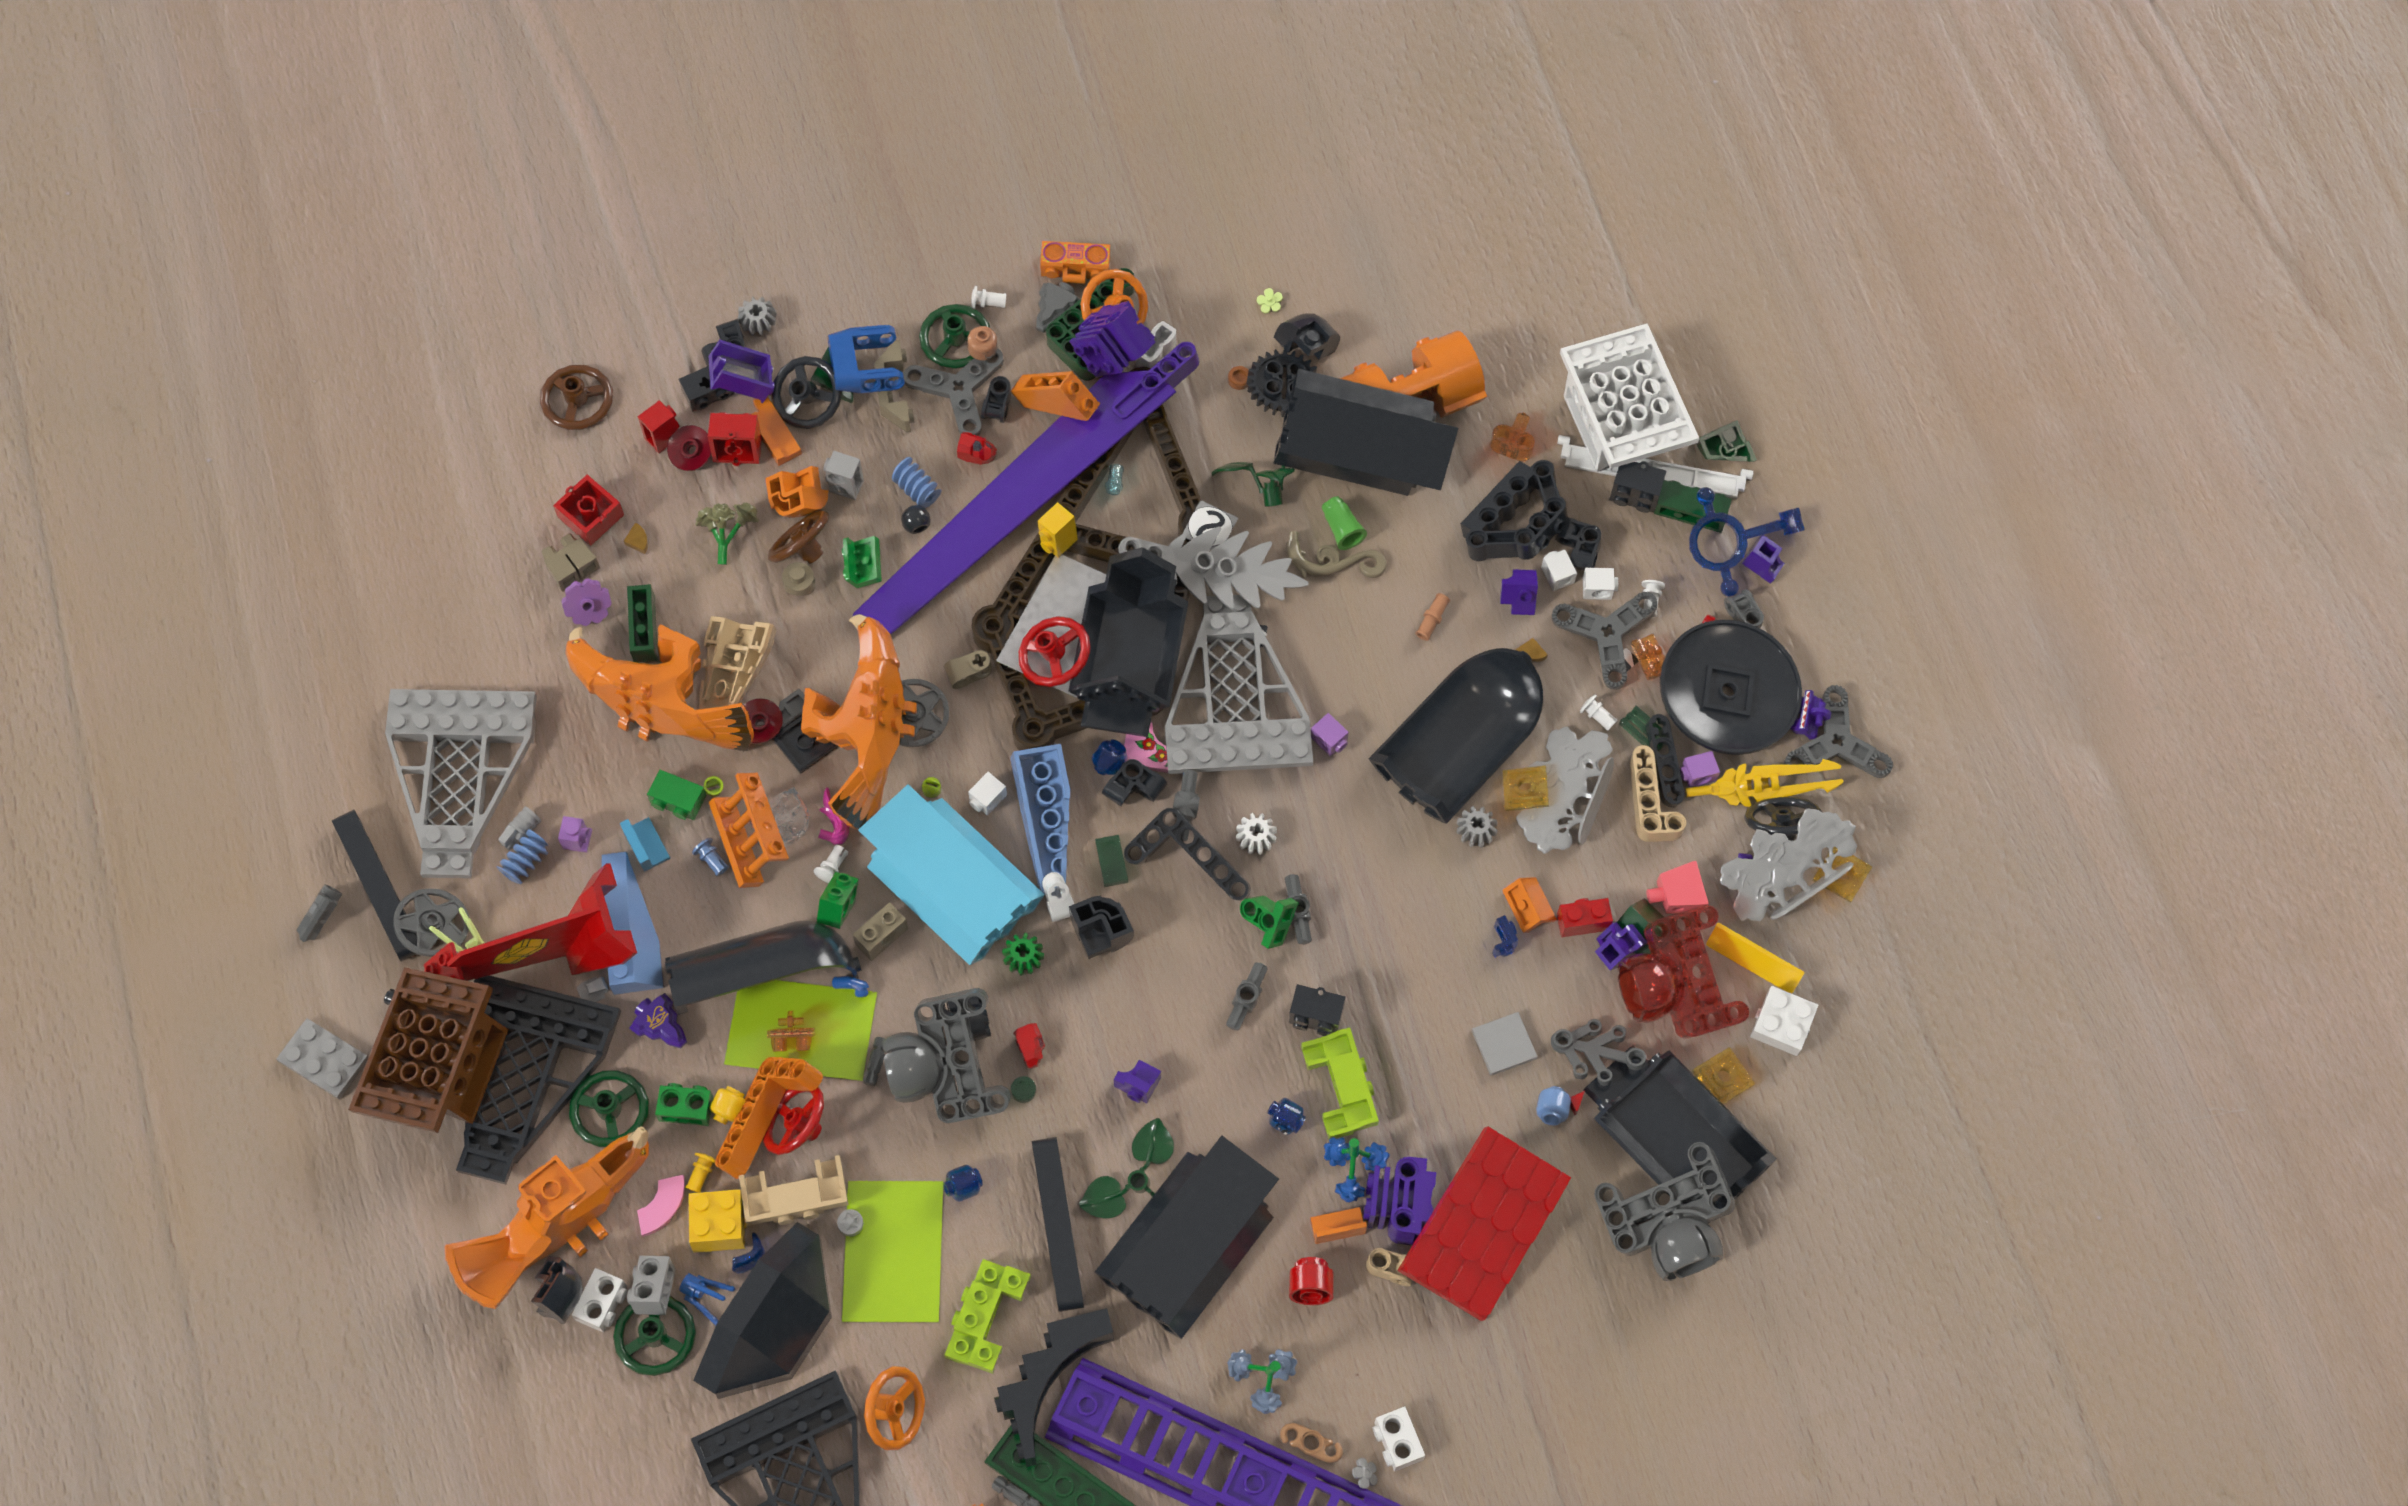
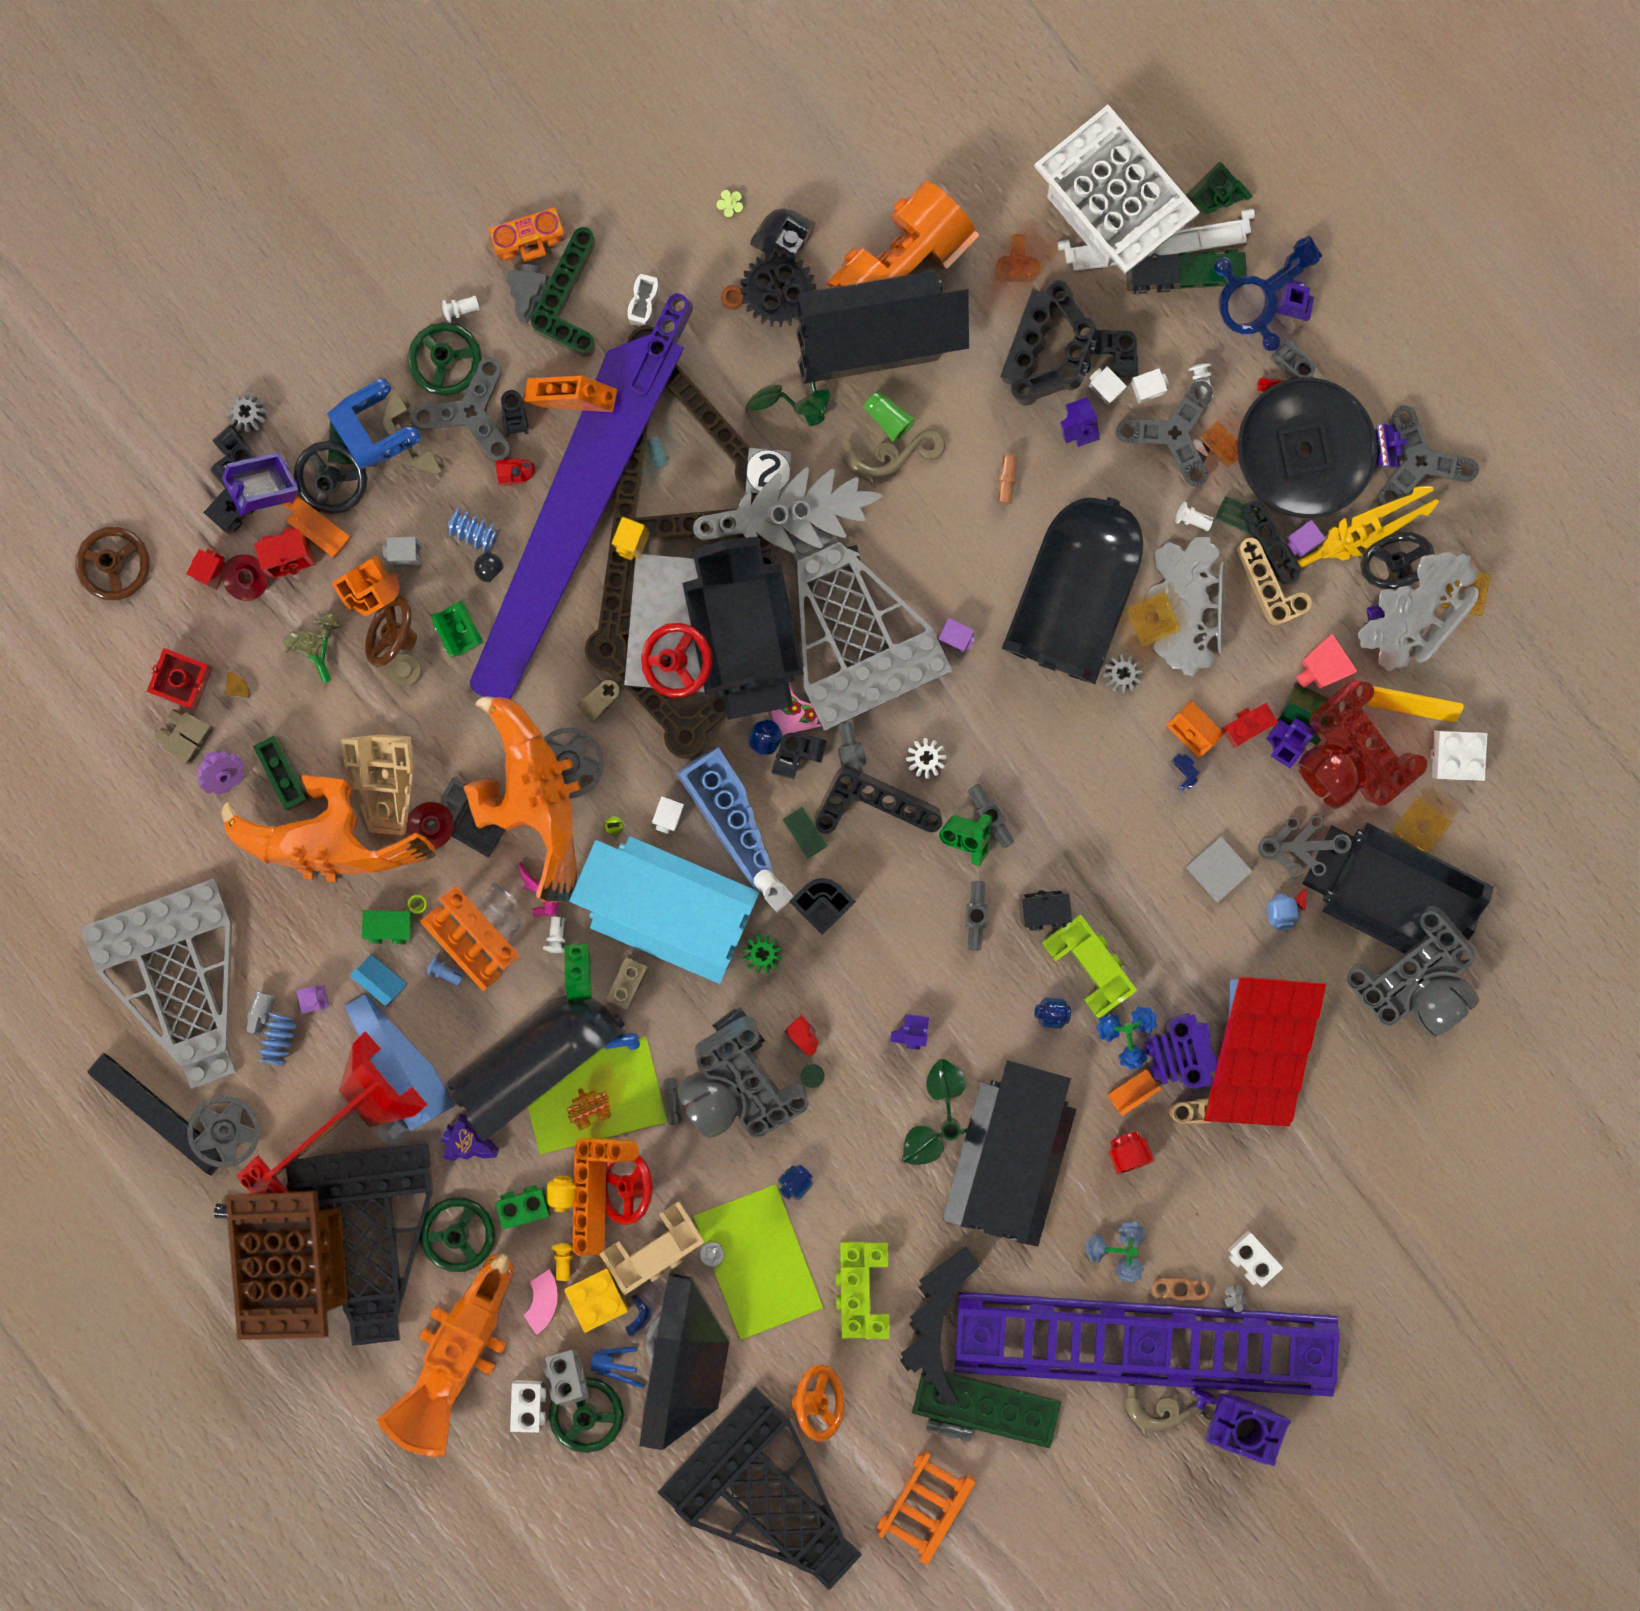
camera: 20 degrees left, 20 degrees up
light grey plate [276,1018,369,1099] -> none
dark grey rock [297,884,342,942] -> none
yellowish green plant [429,908,485,952] -> none
black brick [530,1256,583,1324] -> none
nougat head [968,326,997,360] -> none
black beam [1031,1137,1084,1312] -> none
dark purple piece [1069,301,1156,377] -> none
orange piece [1080,269,1148,324] -> none
pearl gold tile [1516,638,1548,662] -> none

